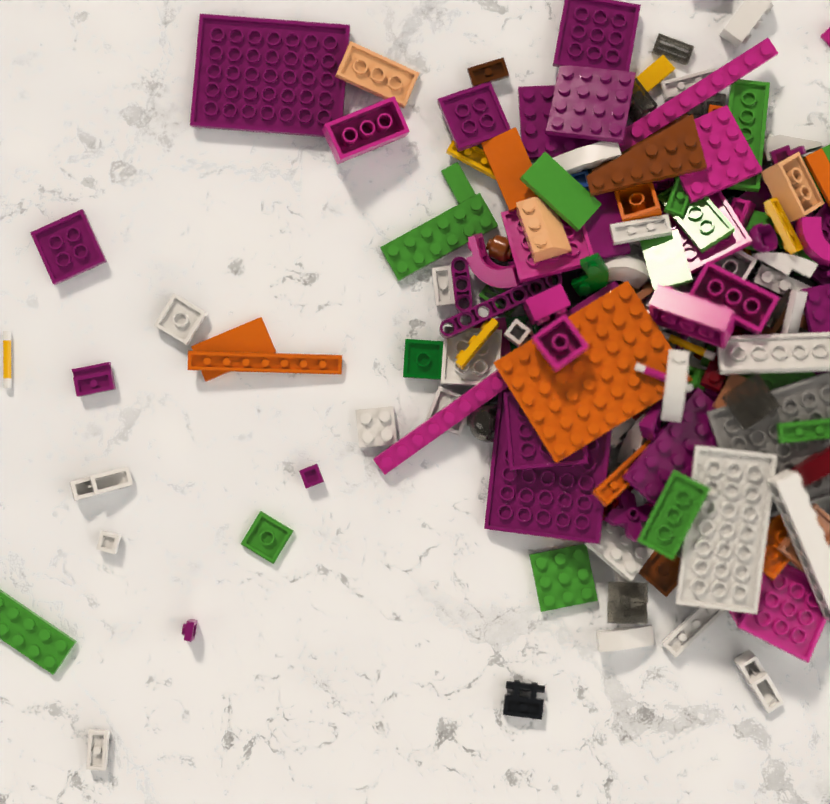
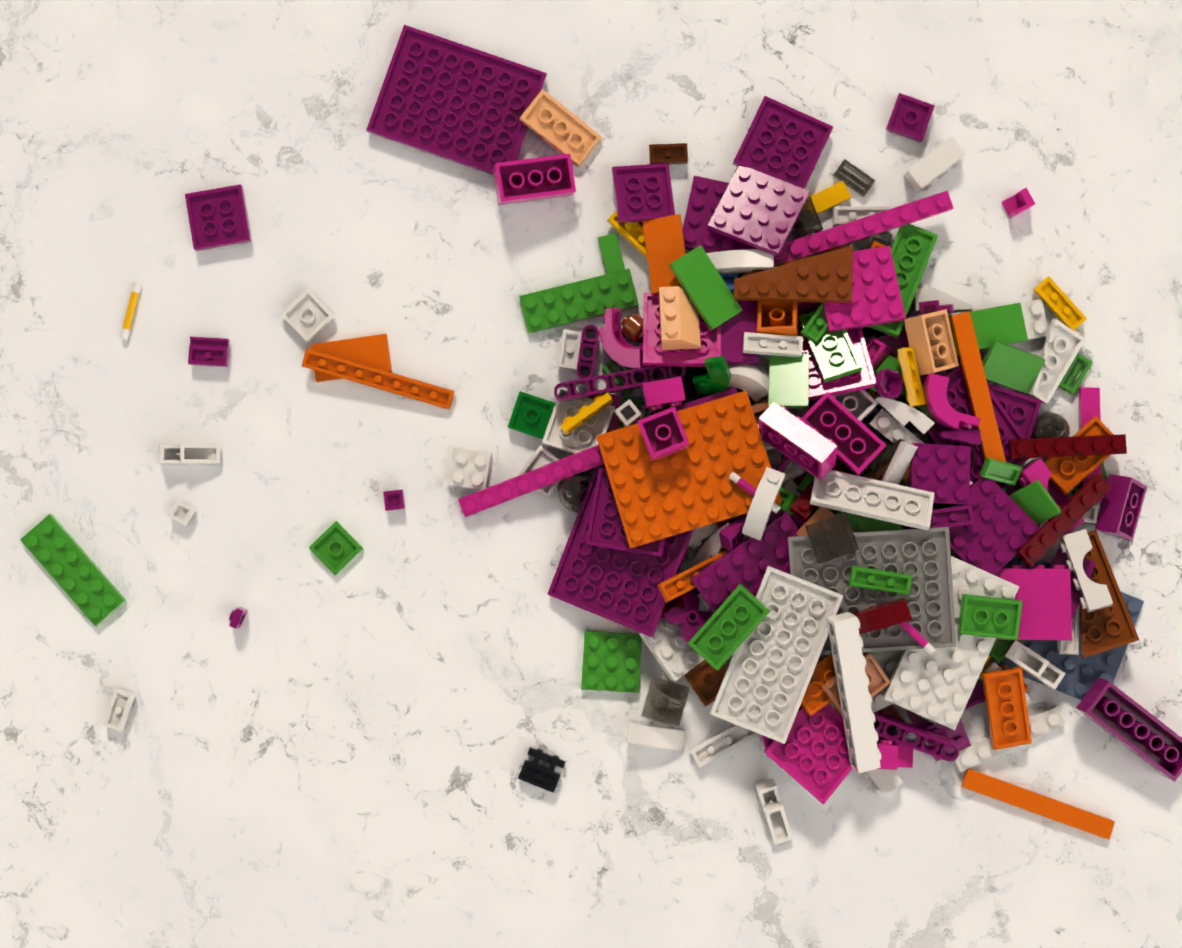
camera: 10 degrees right, 0 degrees up
yellow bar [661,330,716,361] -> none

